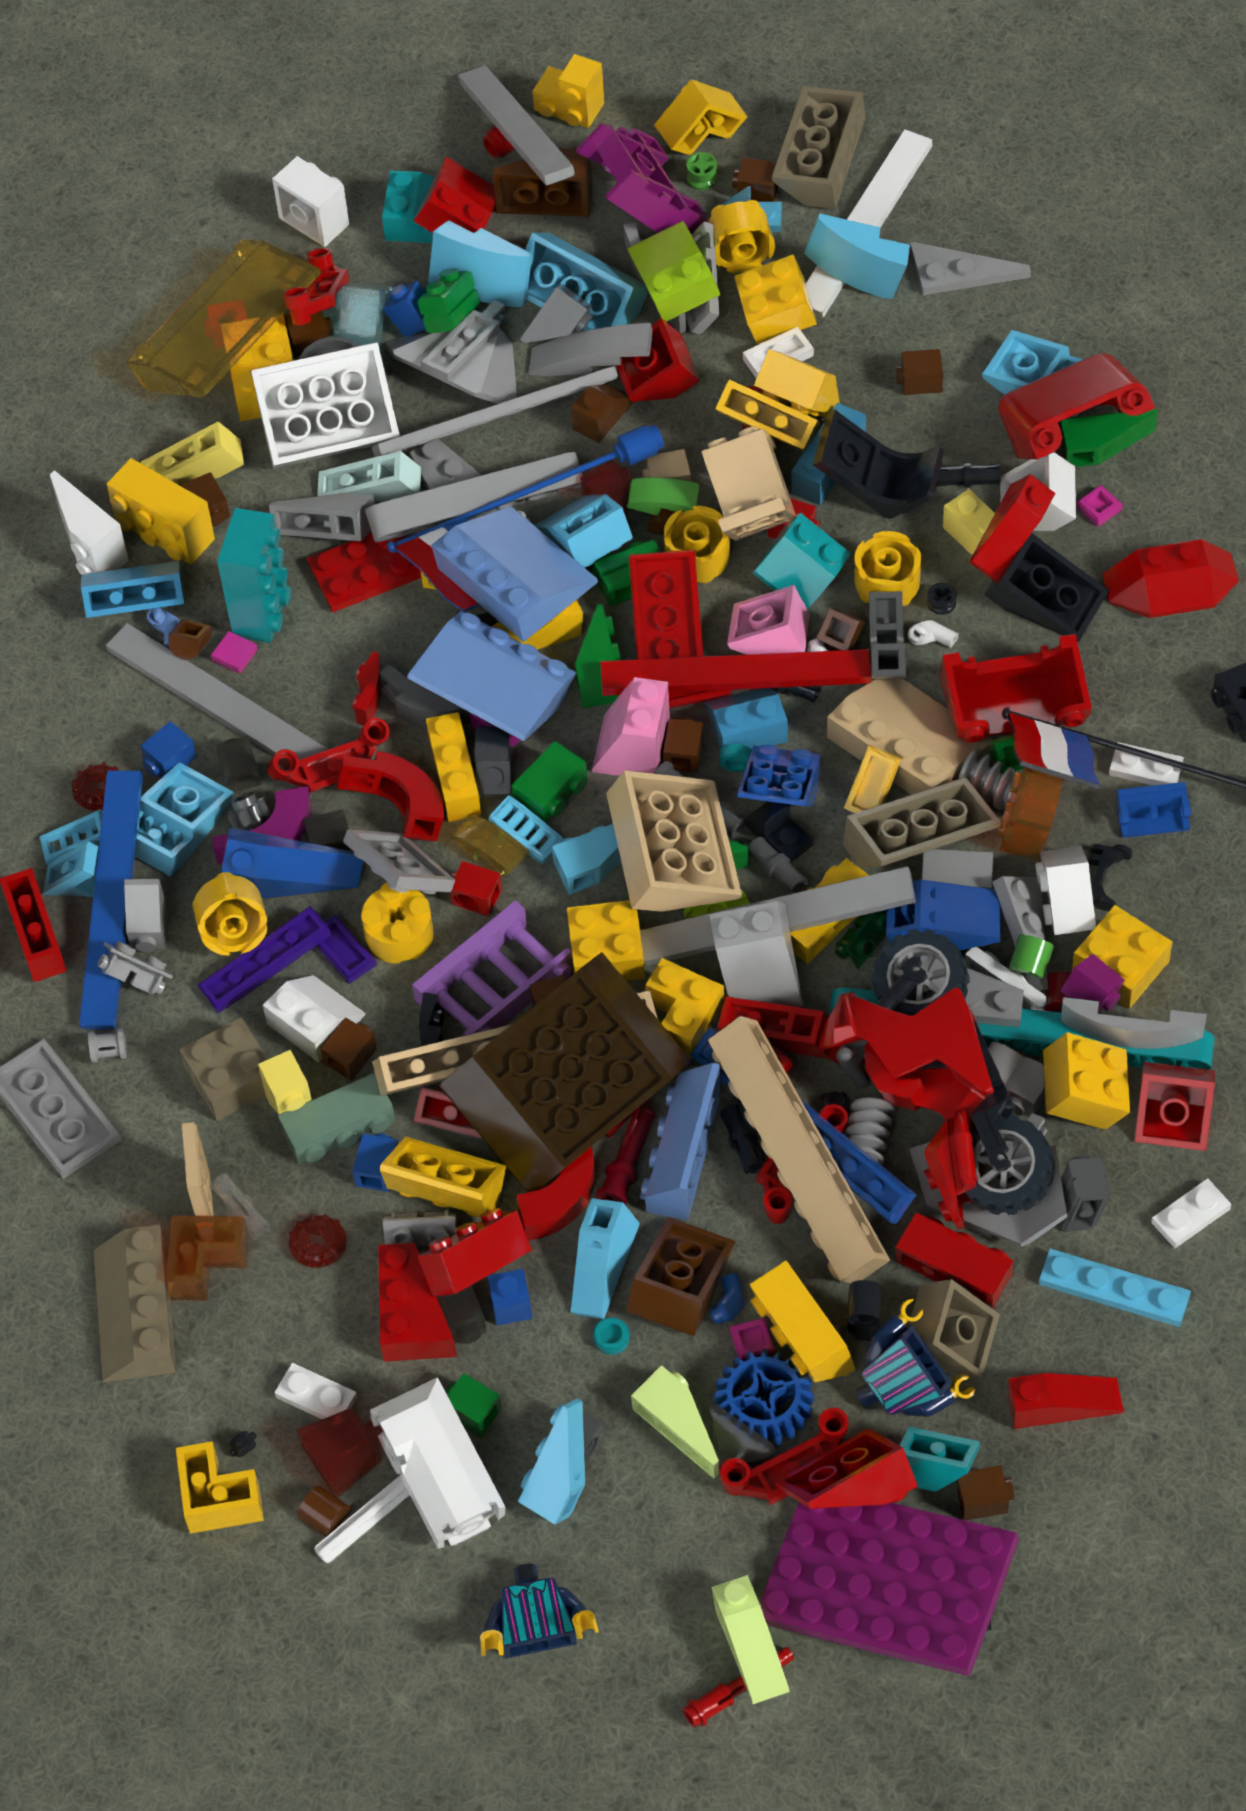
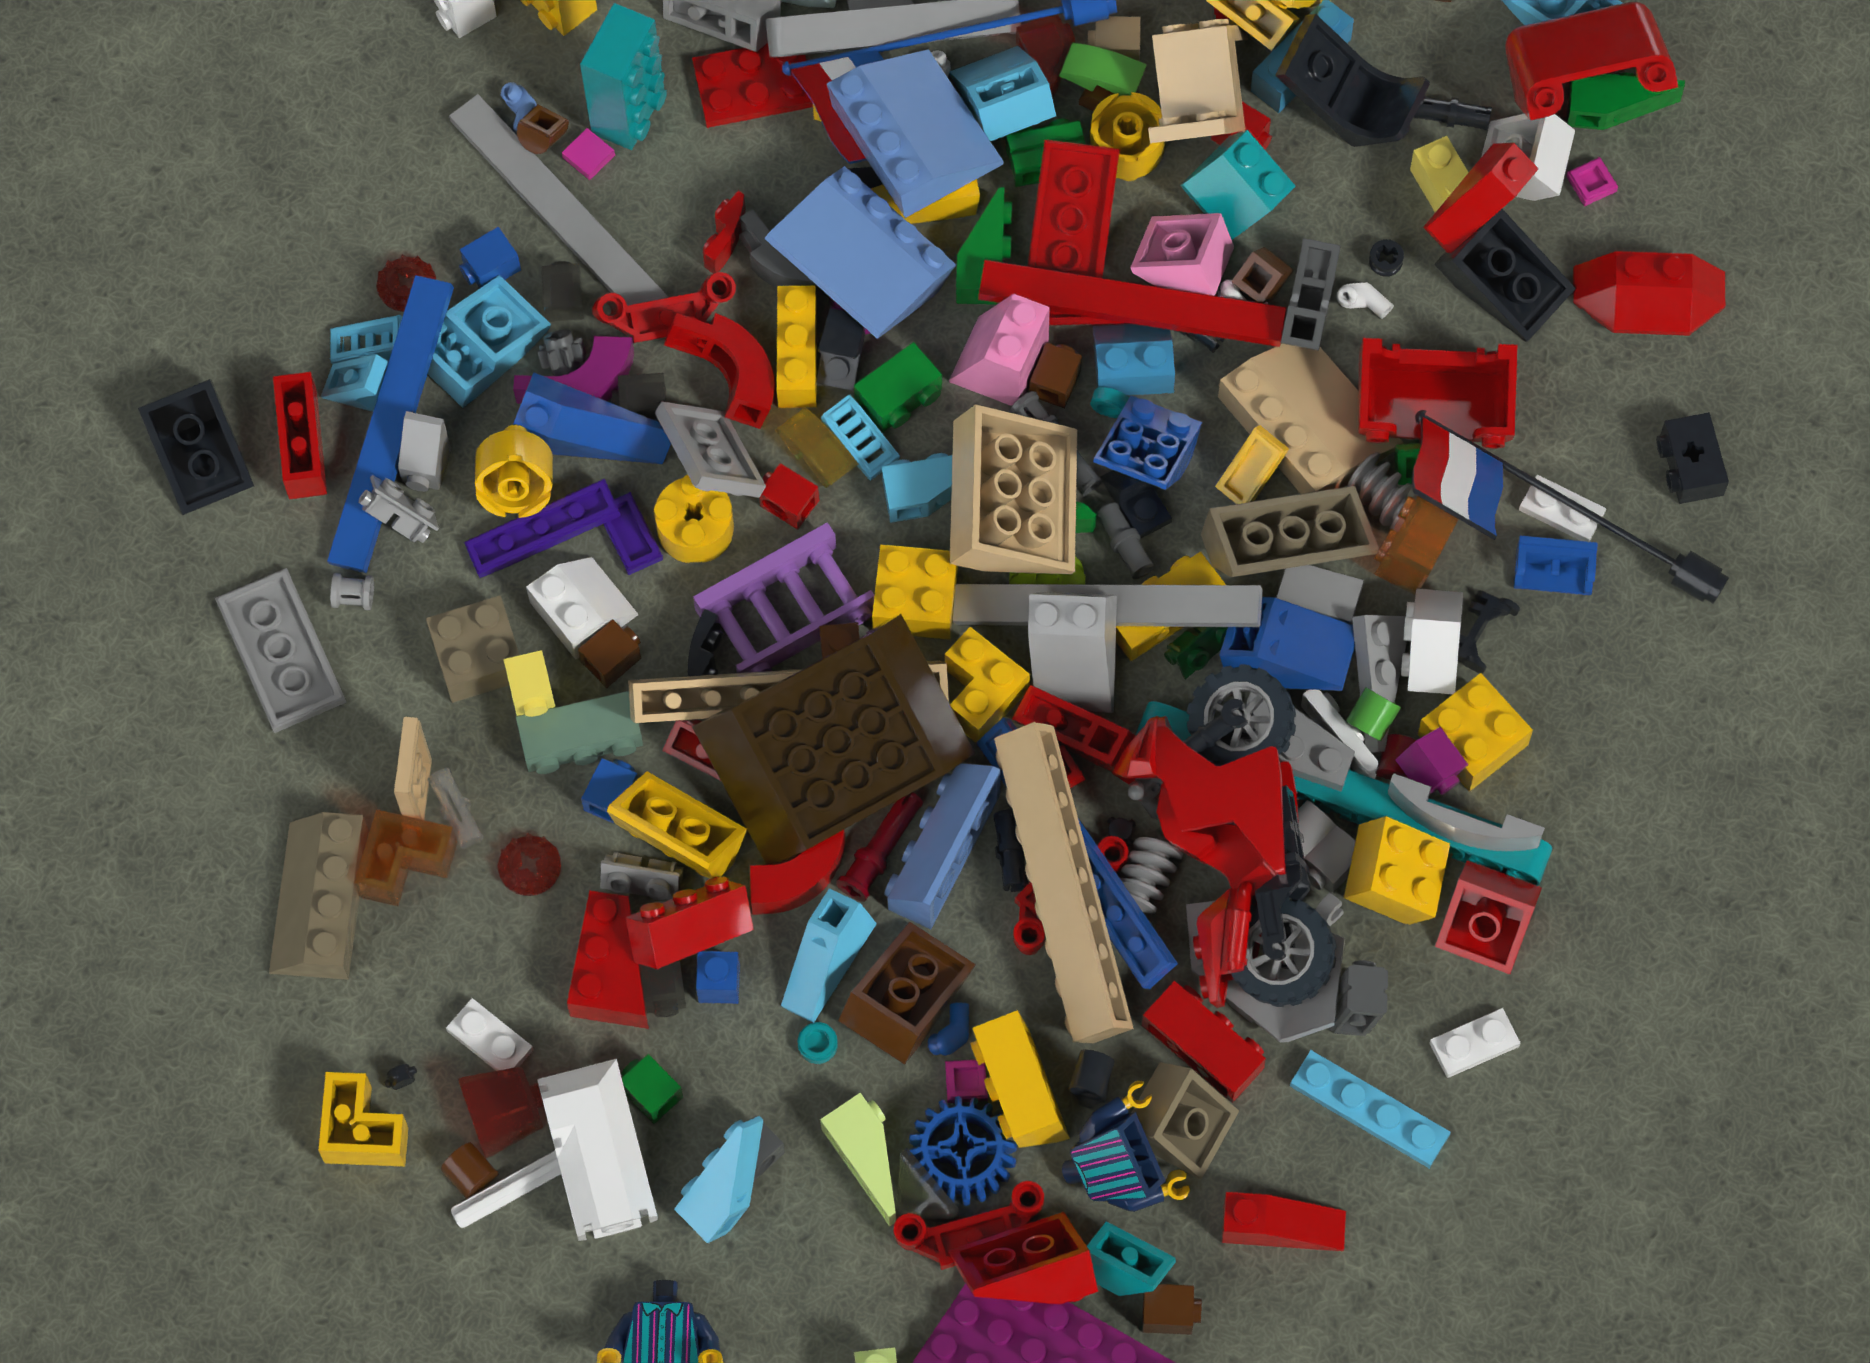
camera: 10 degrees right, 10 degrees up
dark azure brick [81,561,185,618] -> none
yellow brick [854,531,921,606] -> none

